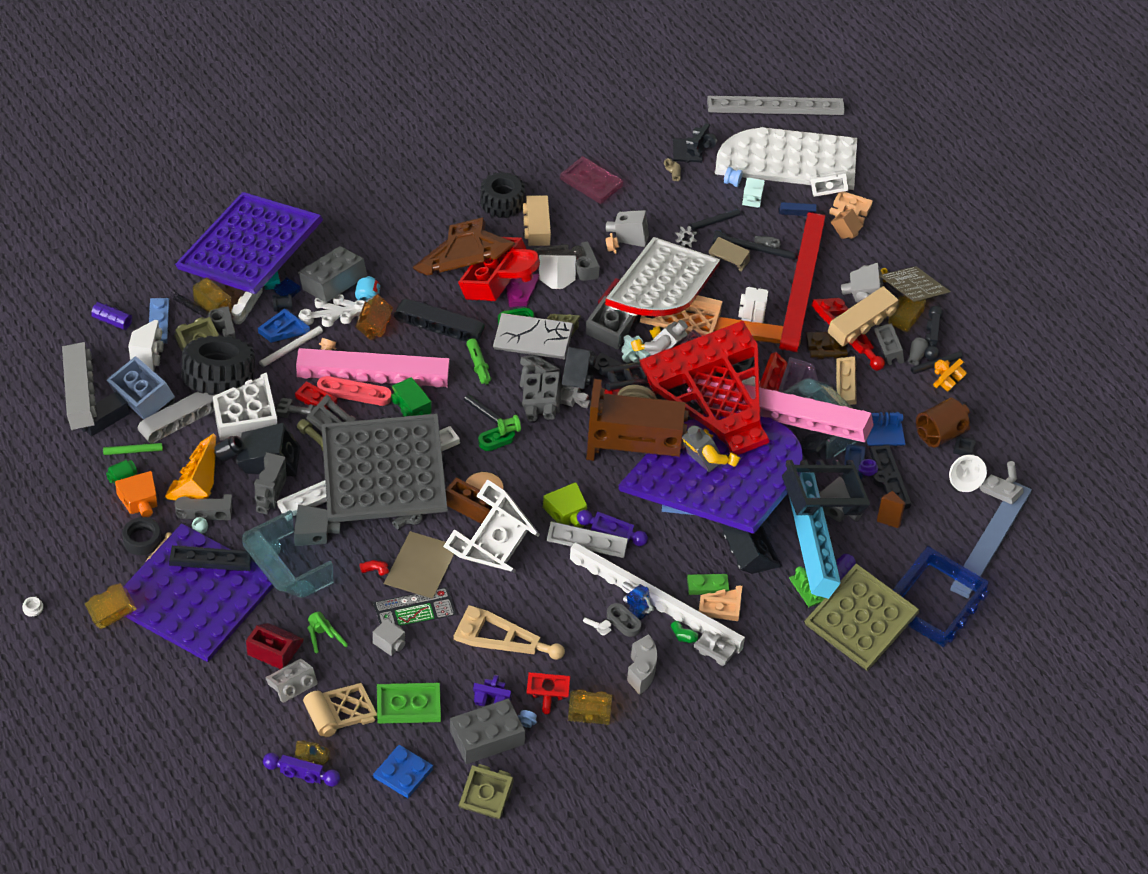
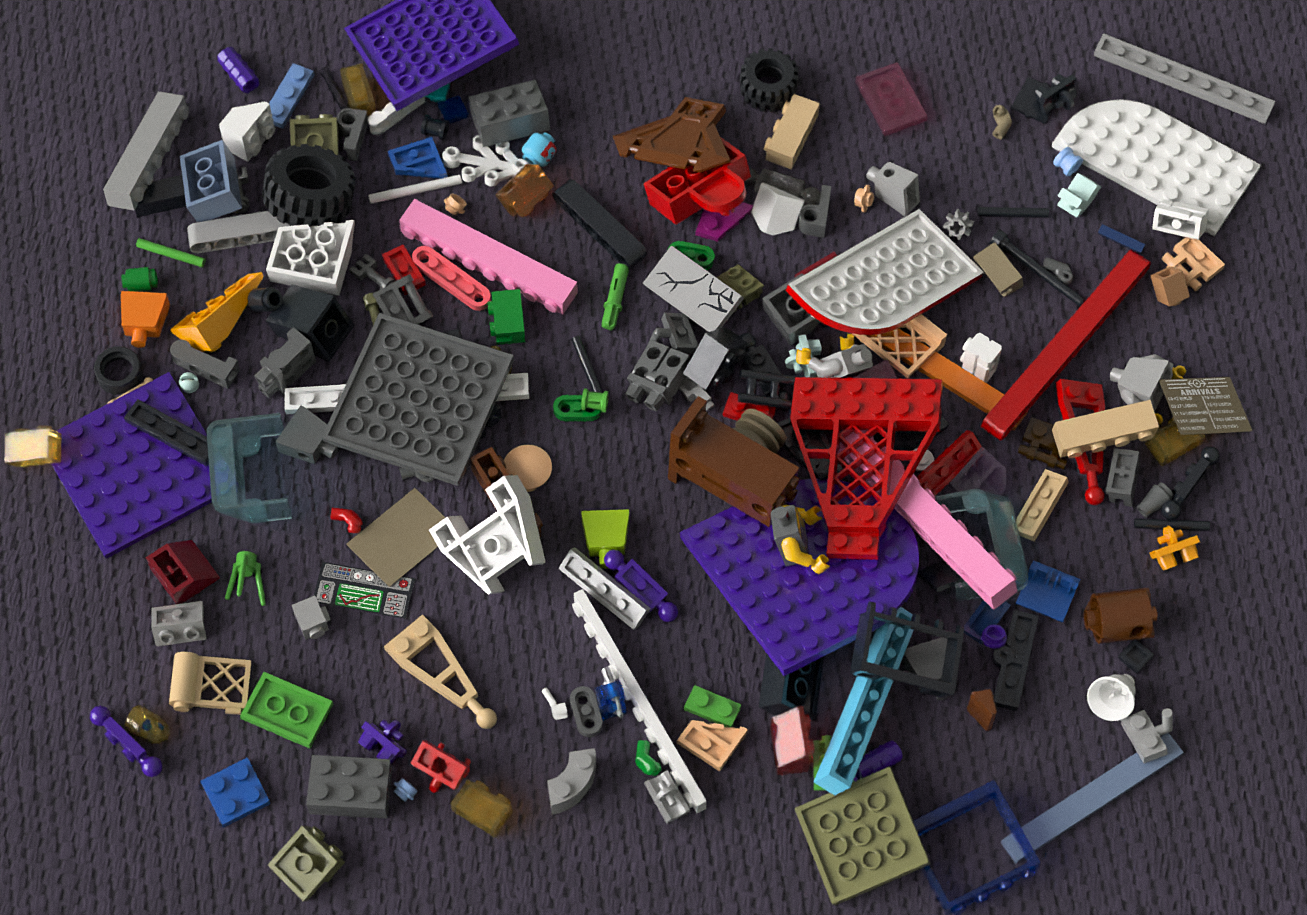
camera: 30 degrees right, 15 degrees up
none -> clear red slope [770,706,815,775]

